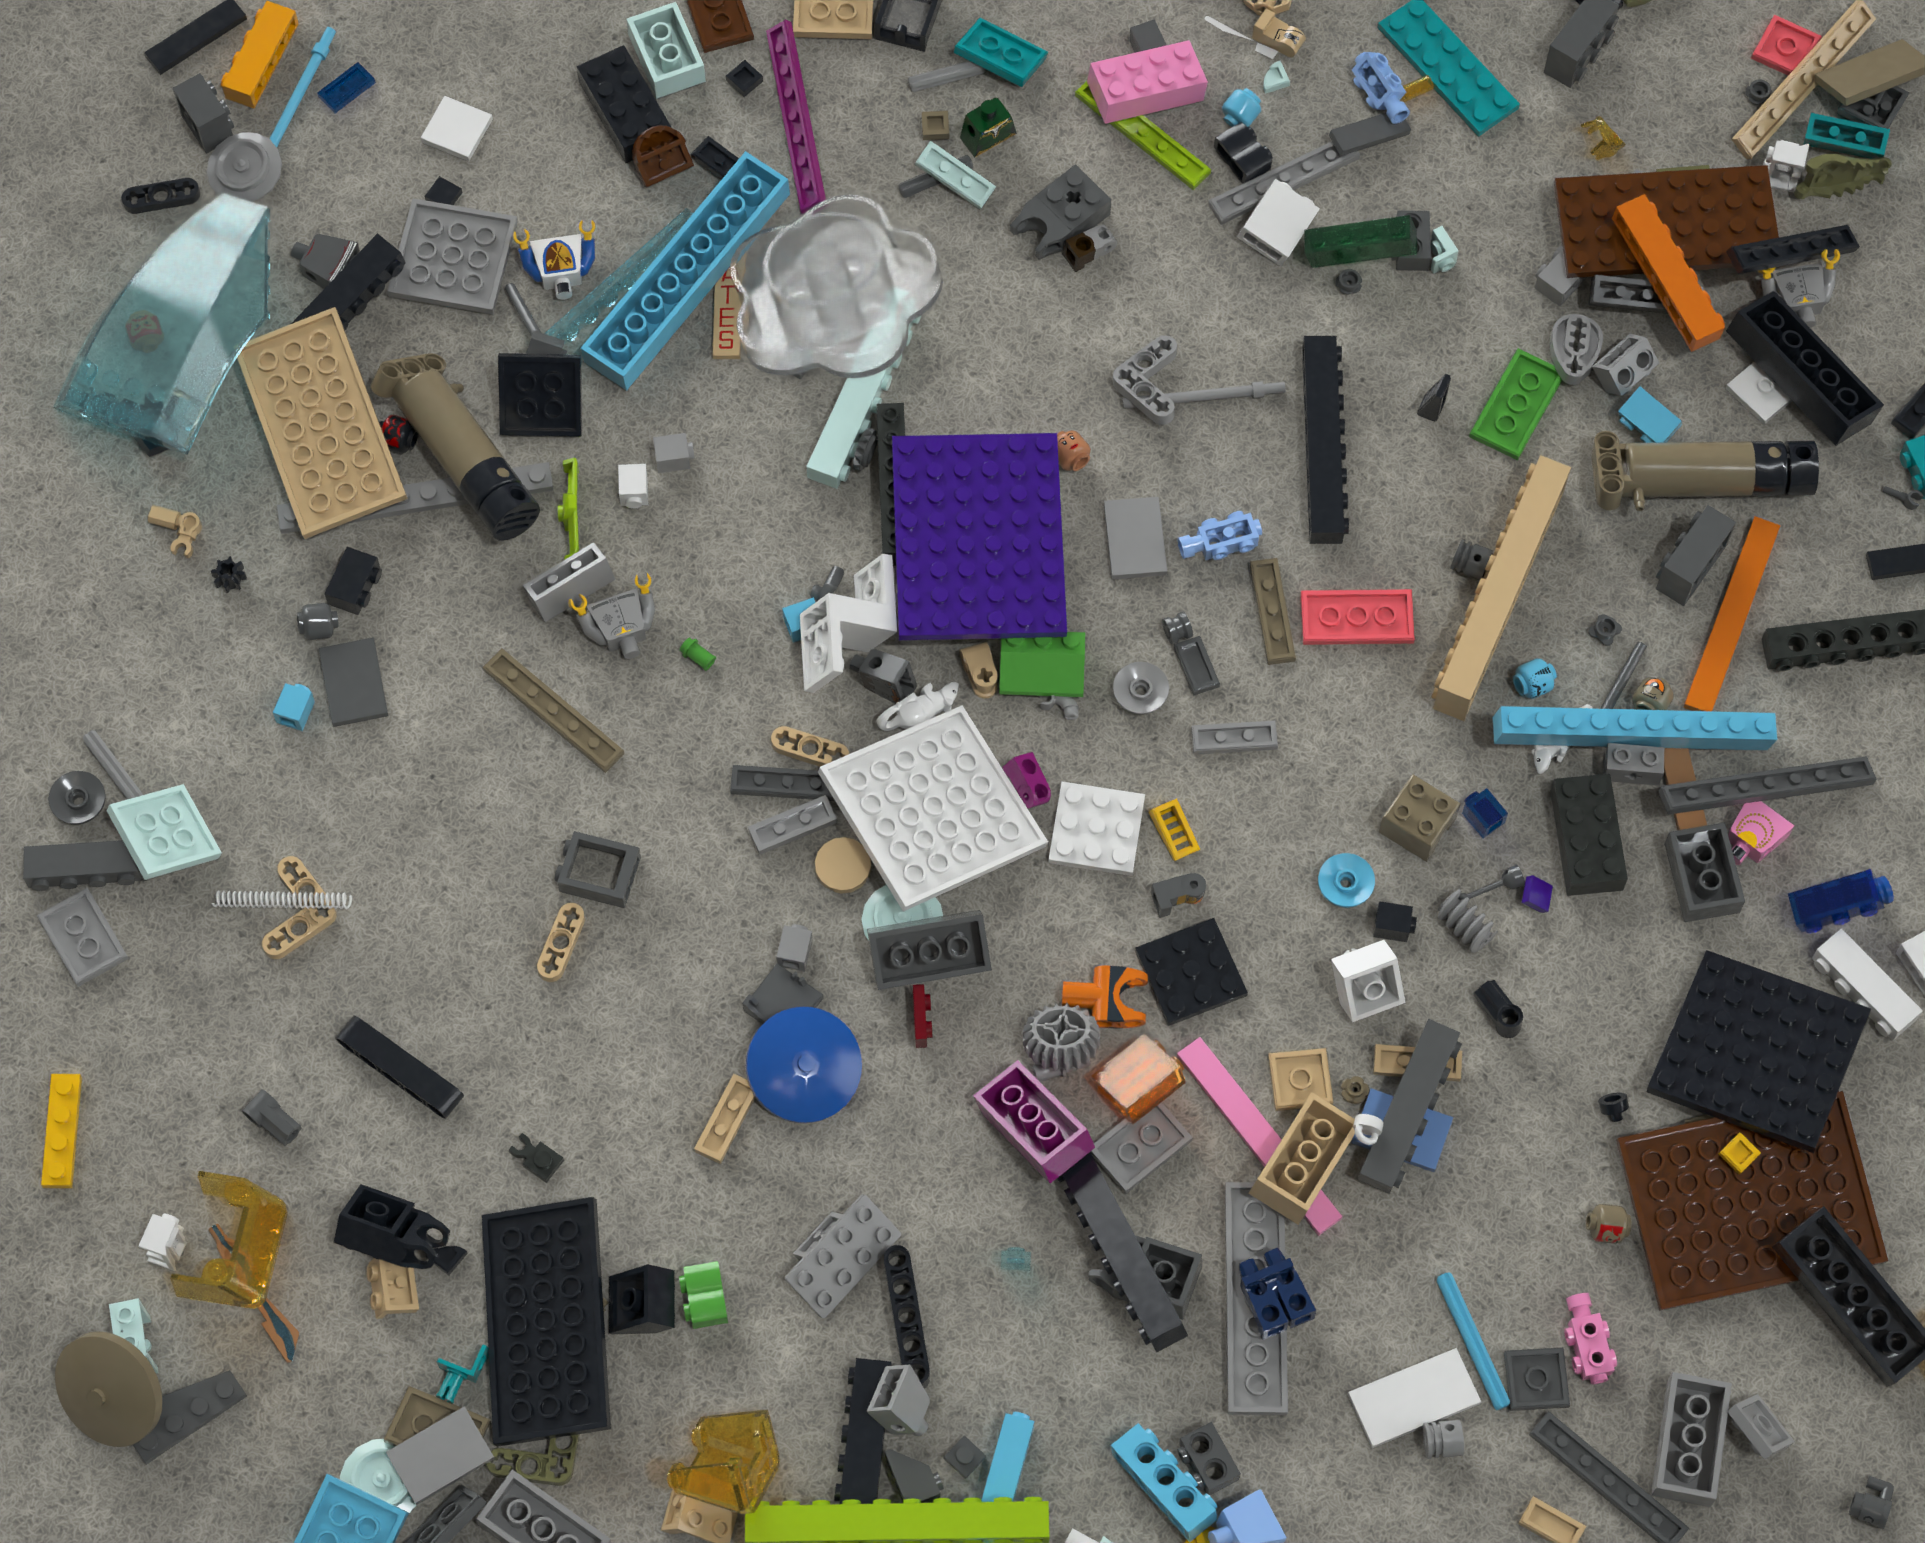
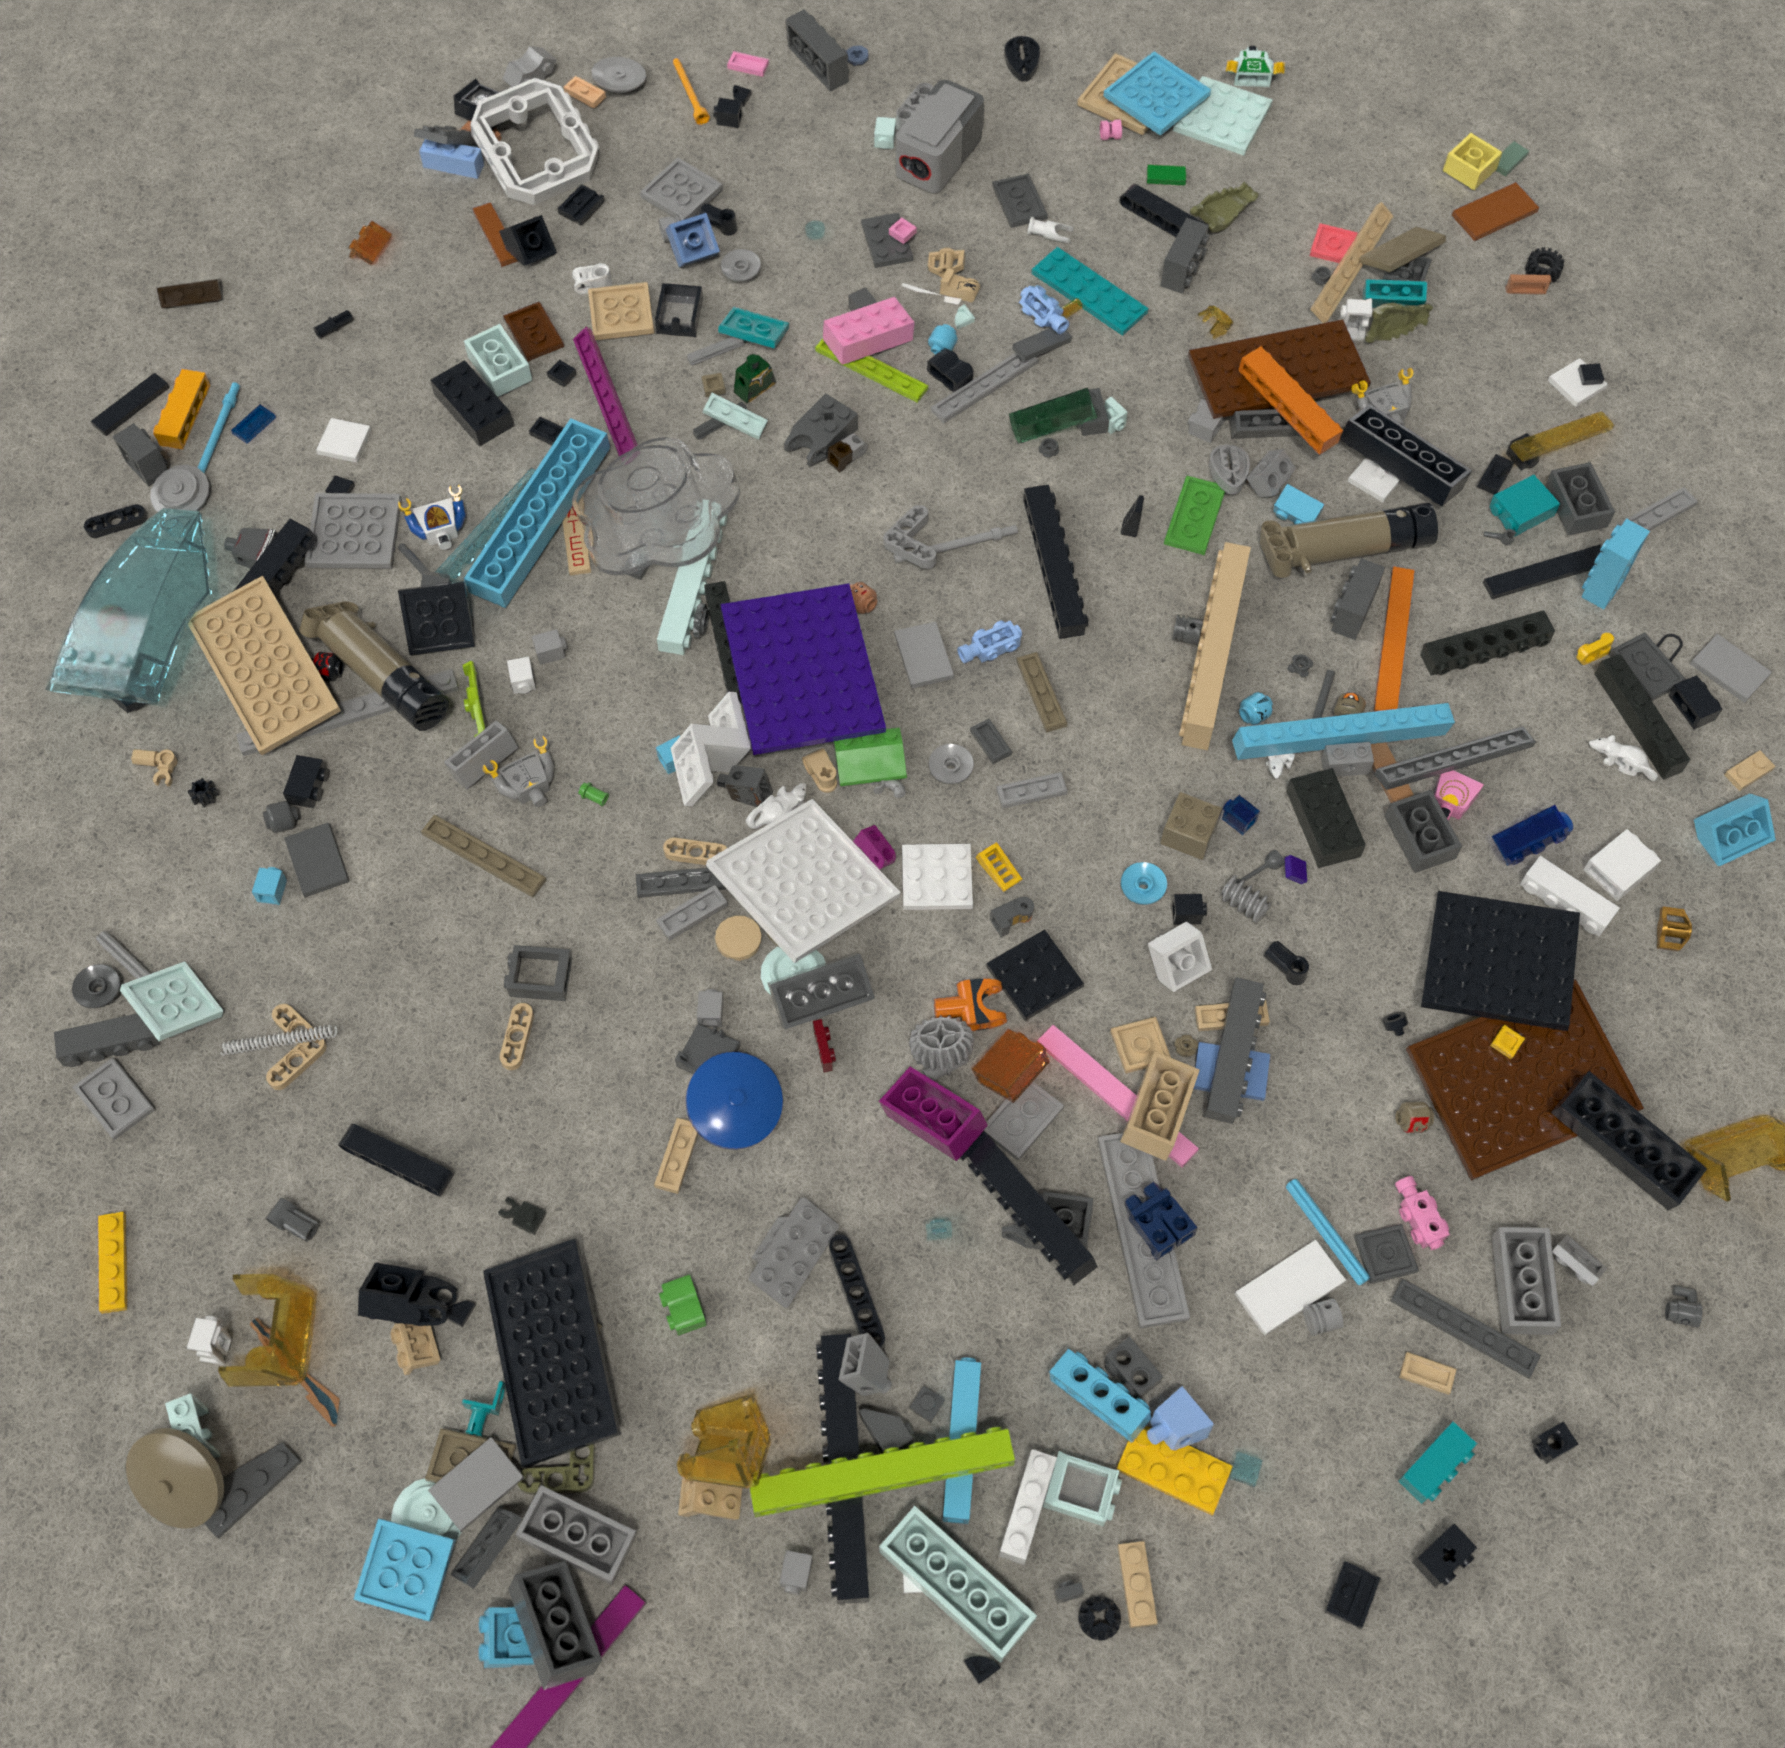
camera: 10 degrees left, 5 degrees down
black slope [609,1264,675,1335] -> none
reddish brown slope [632,125,694,187] -> none
dark grey arm [810,566,844,600] -> none
dark grey wheel [1162,611,1193,645] -> none
white brick [1237,179,1320,266] -> none
coral tile [1301,589,1415,645] -> none
white tile [1353,1114,1384,1145] -> none
black tile [1726,225,1860,274] -> none

